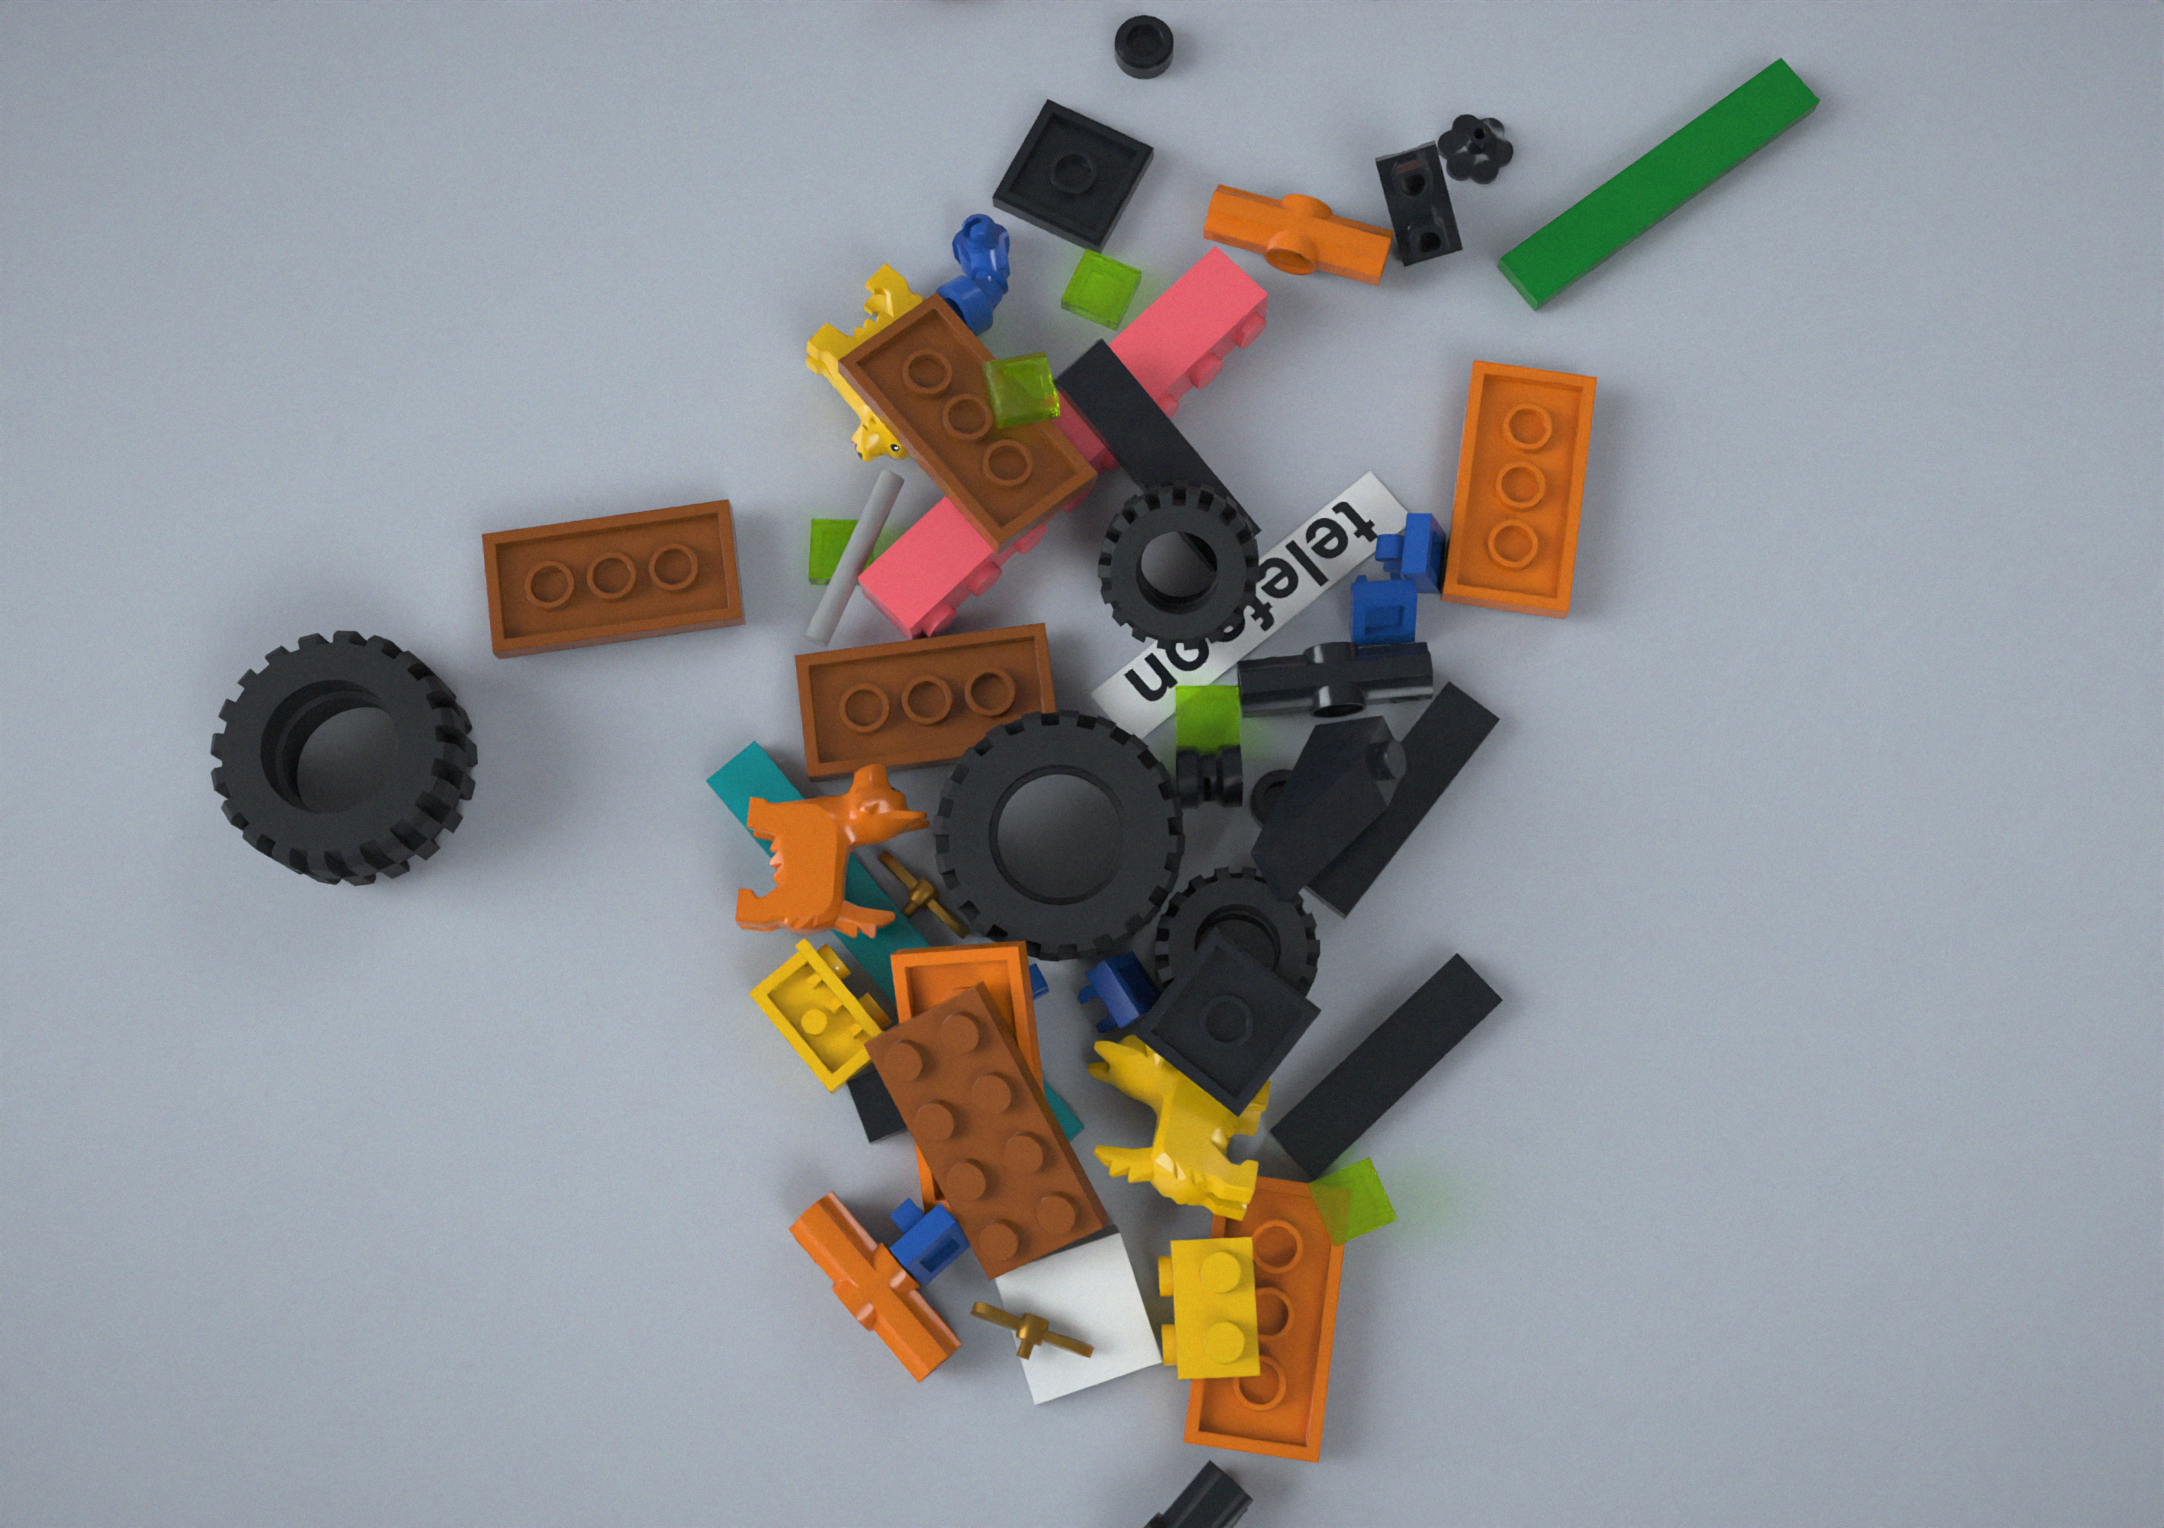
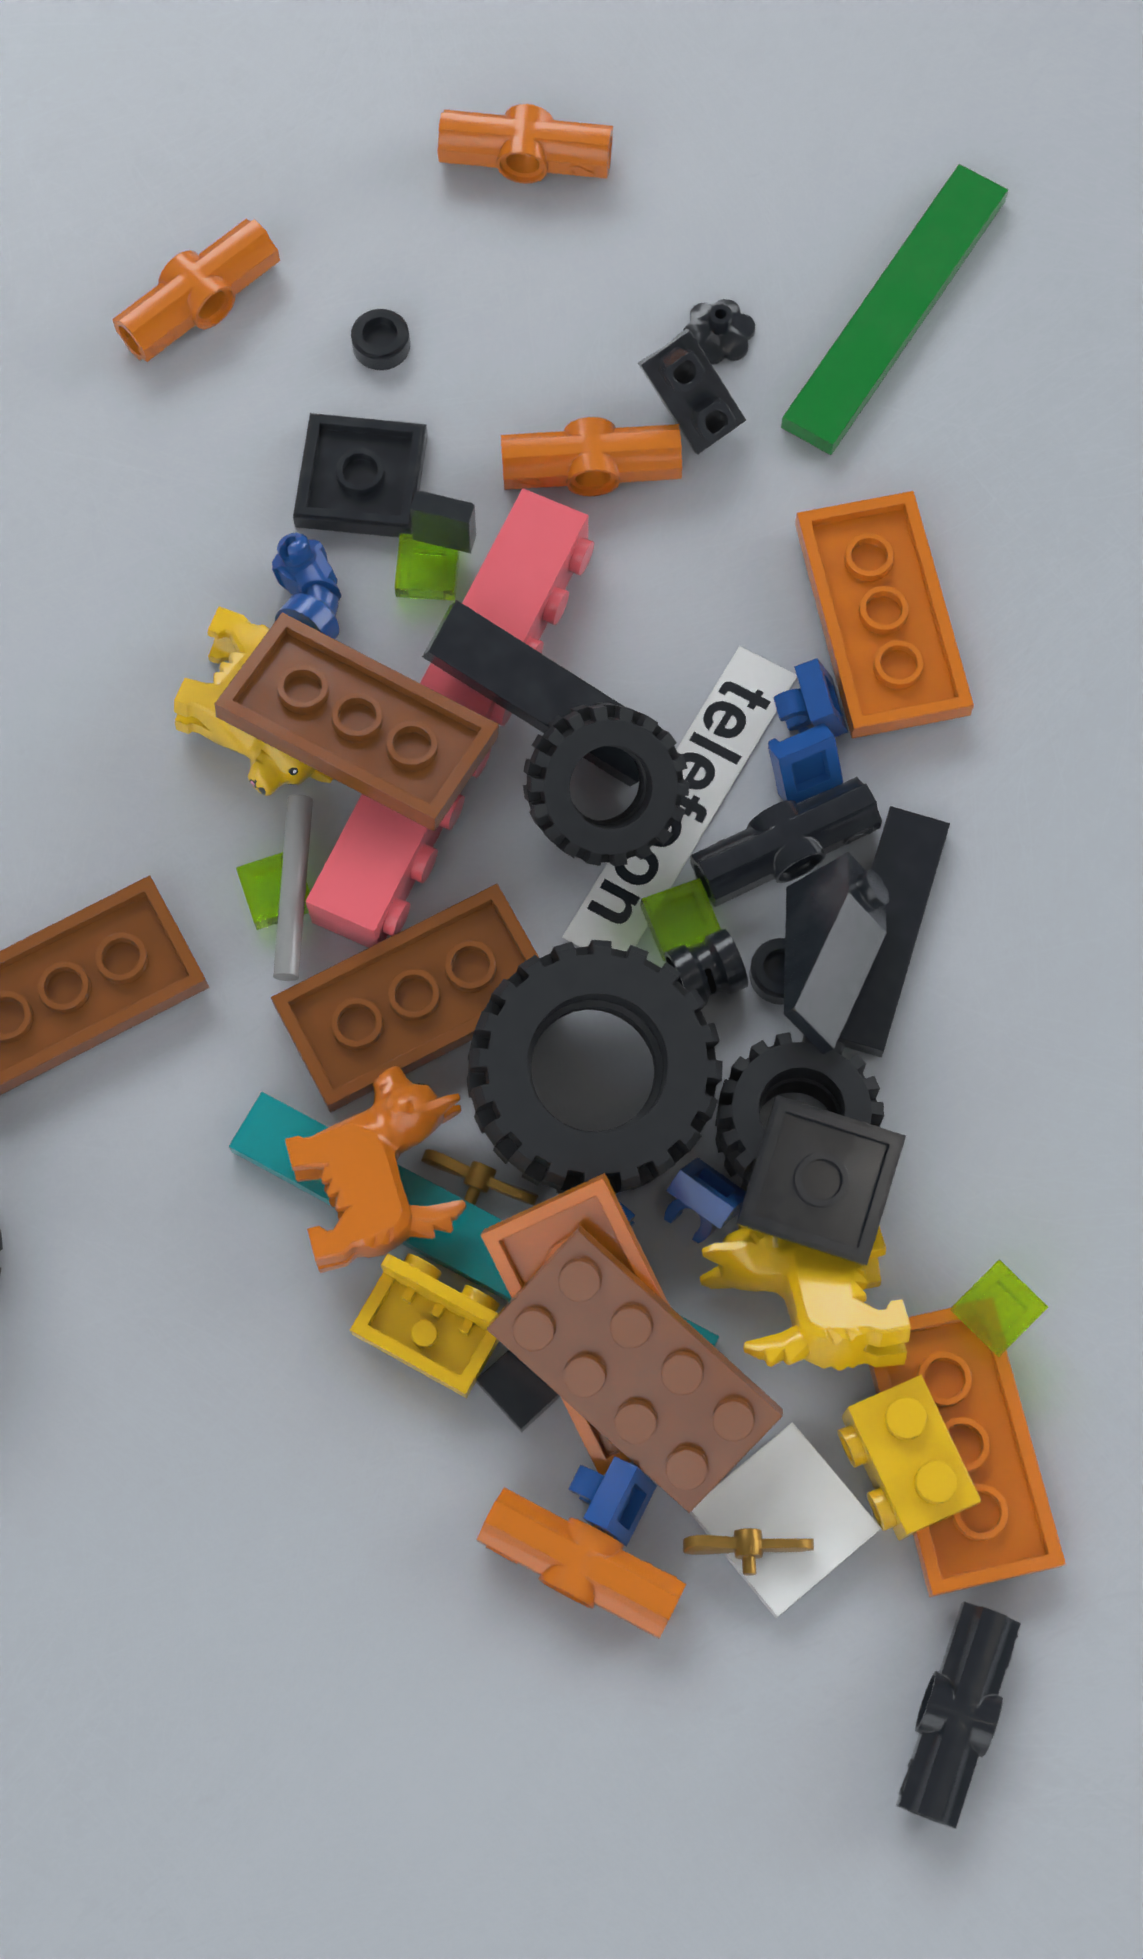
camera: 25 degrees left, 5 degrees down
clear neon green tile [982,351,1061,429] -> none
black tile [1268,953,1503,1181] -> none
none -> black tile [410,491,476,554]

